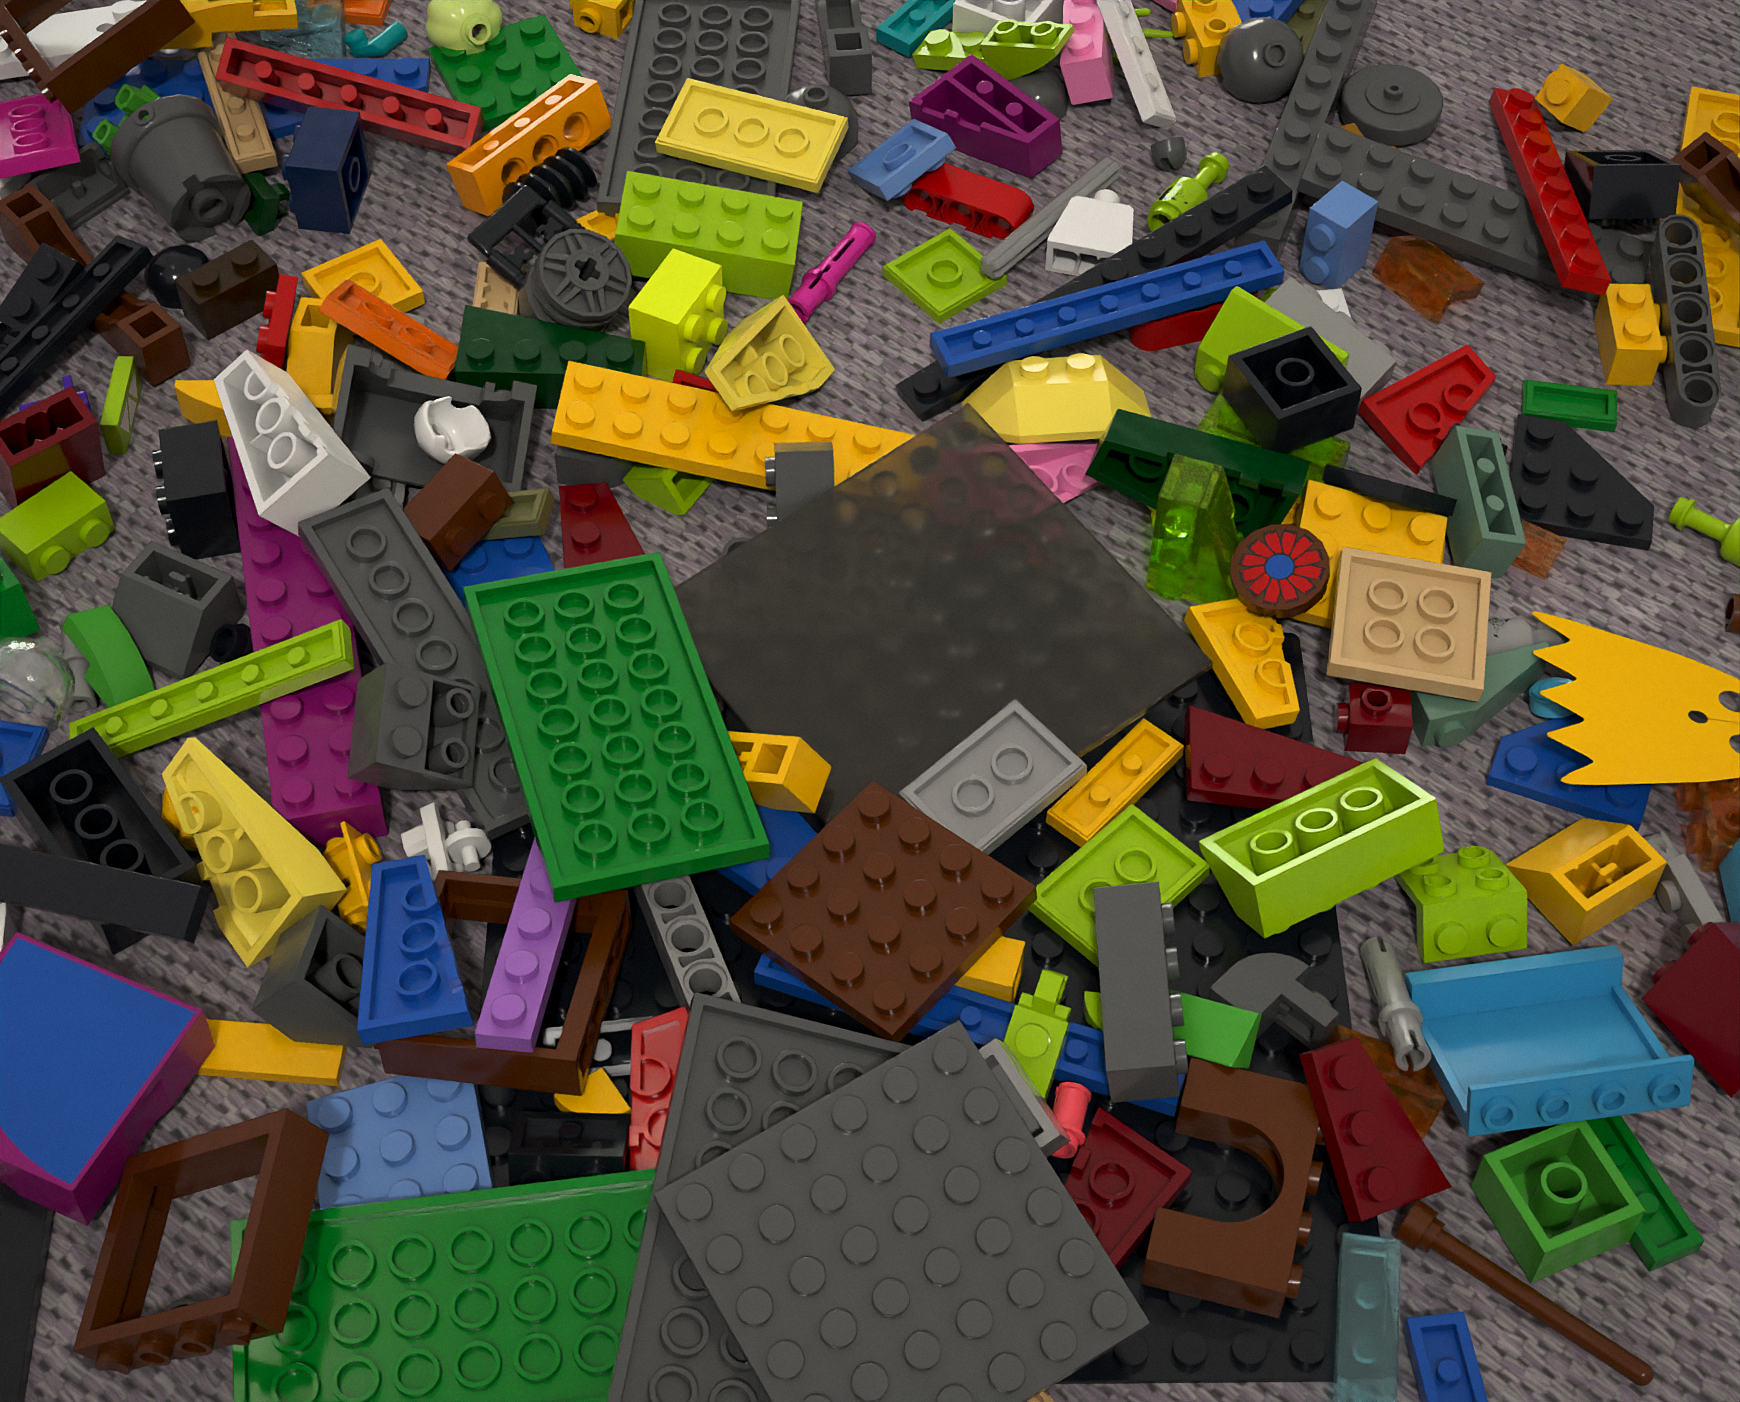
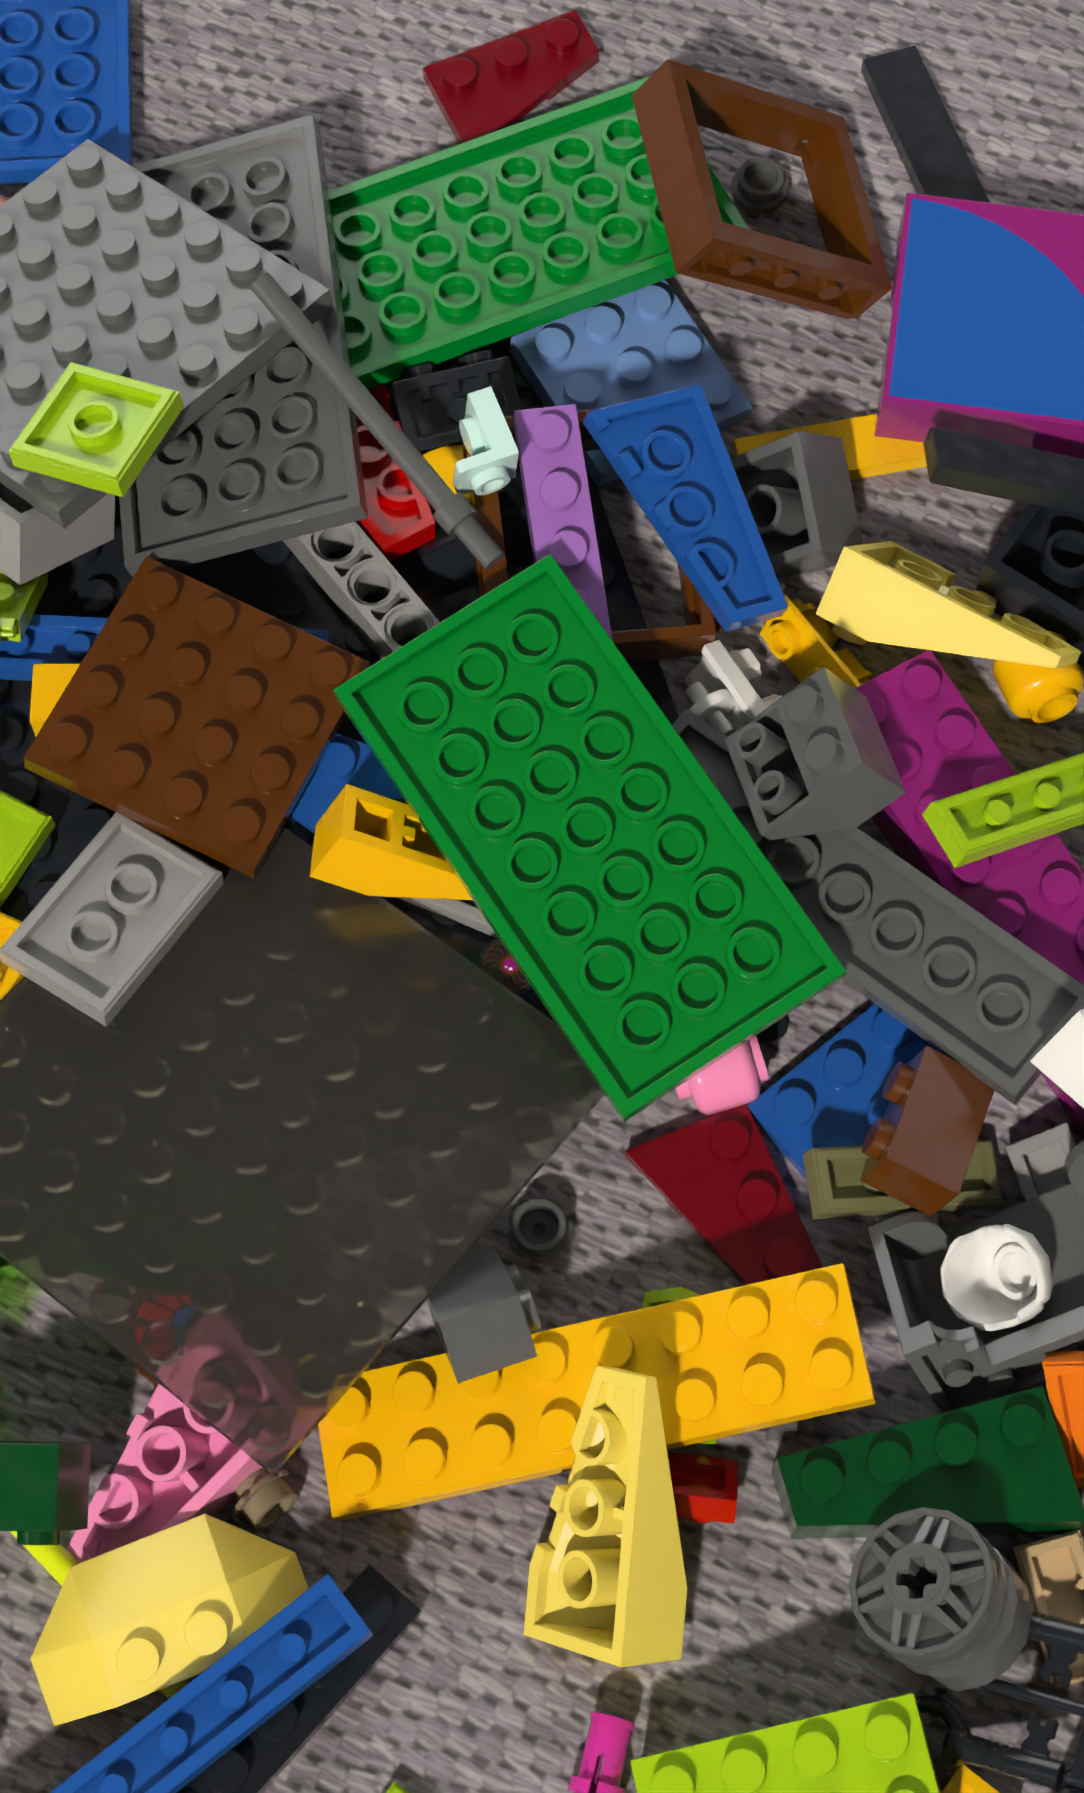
camera: 165 degrees right, 15 degrees up
neon yellow brick [628,249,728,383] -> none
none -> lime tile [8,362,184,498]
none -> dark grey bar [250,272,505,570]
none -> light aqua bracket [453,386,519,495]

